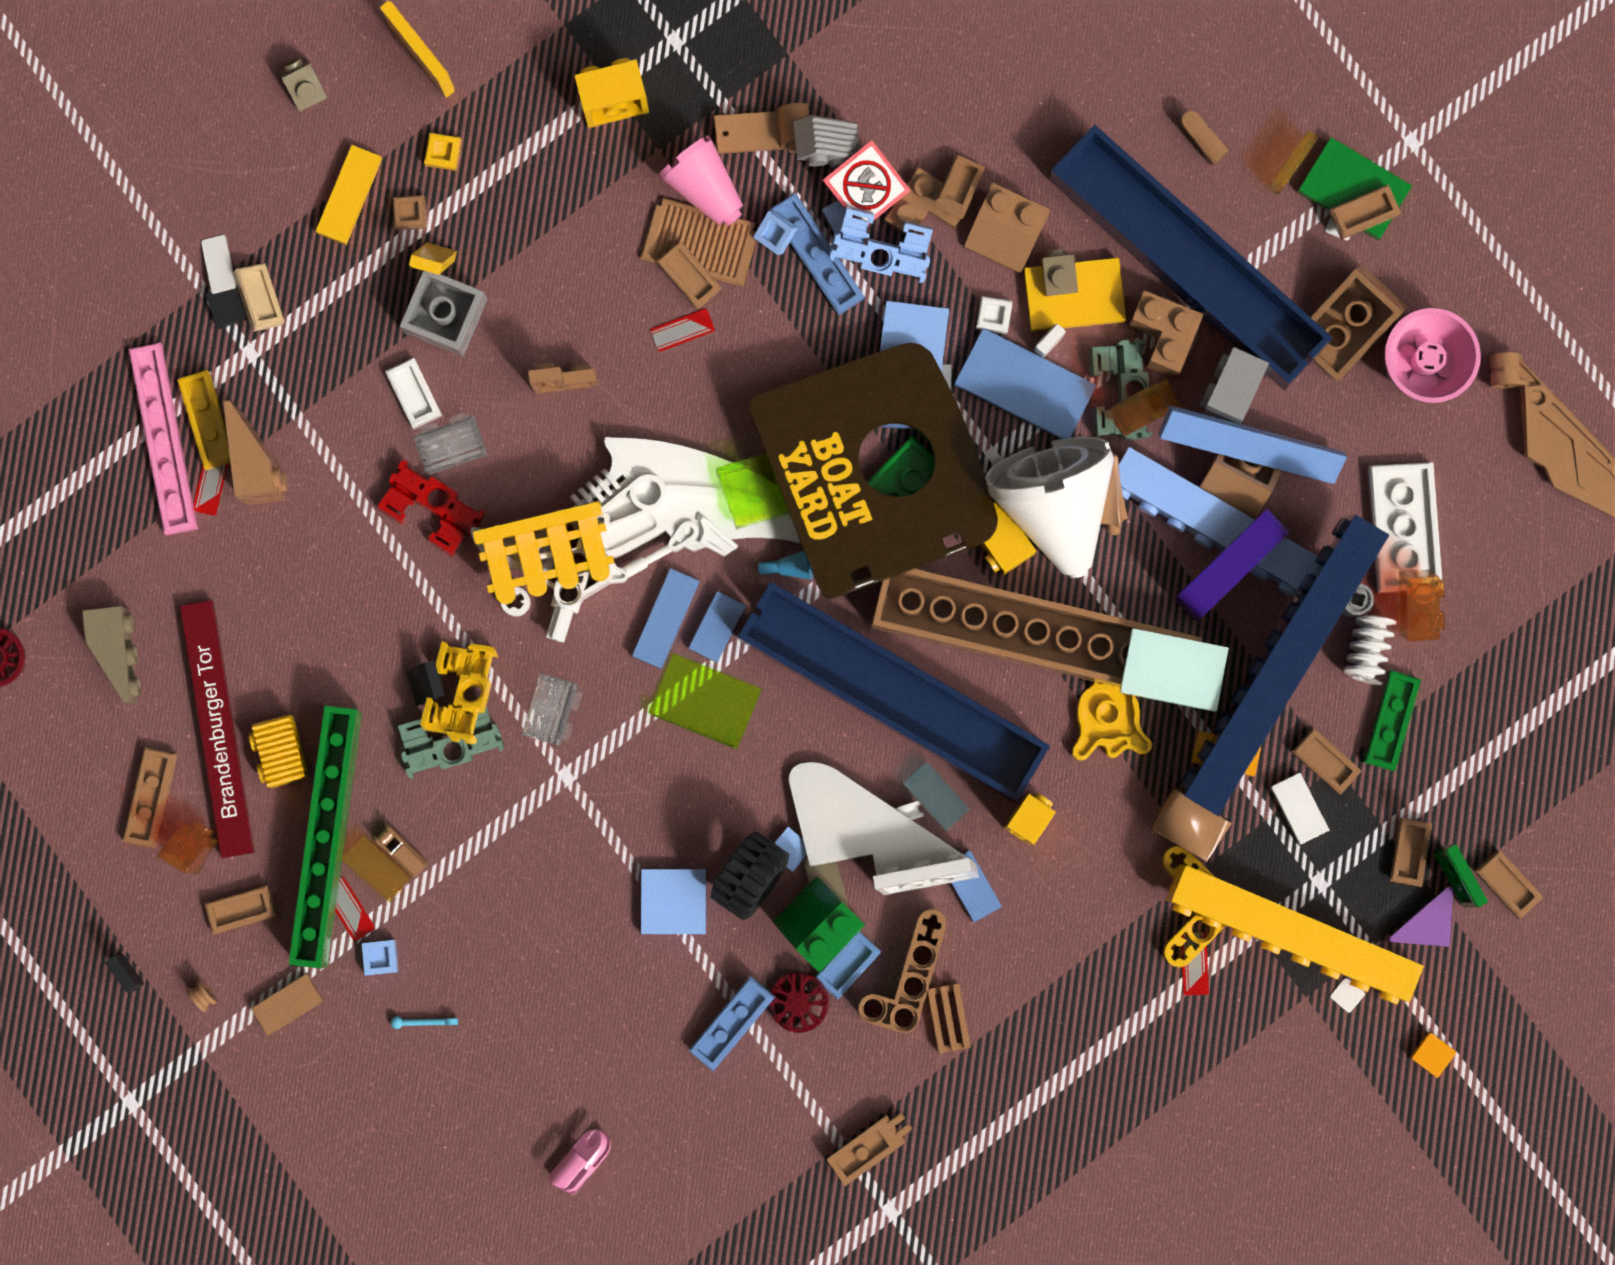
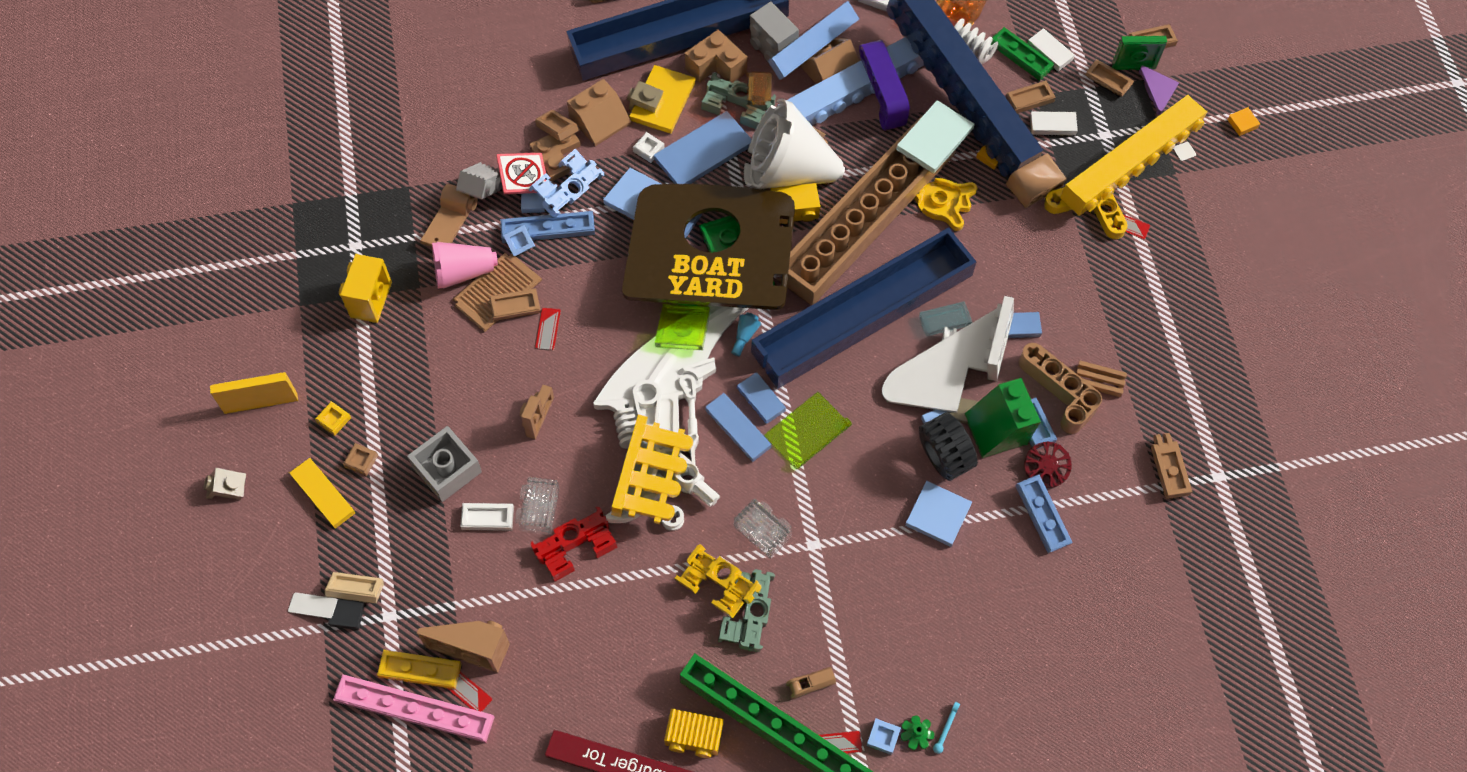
camera: 65 degrees left, 20 degrees down
clear yellow tile [342,836,412,902] -> none
black piece [406,660,444,706] -> none
yellow tile [409,242,457,275] -> none
bright pink arm [549,1129,611,1195] -> none
yellow brick [1003,793,1056,846] -> none
white tile [1034,324,1066,358] -> none
none -> green plant [900,716,934,750]
none -> white tile [1027,28,1075,71]

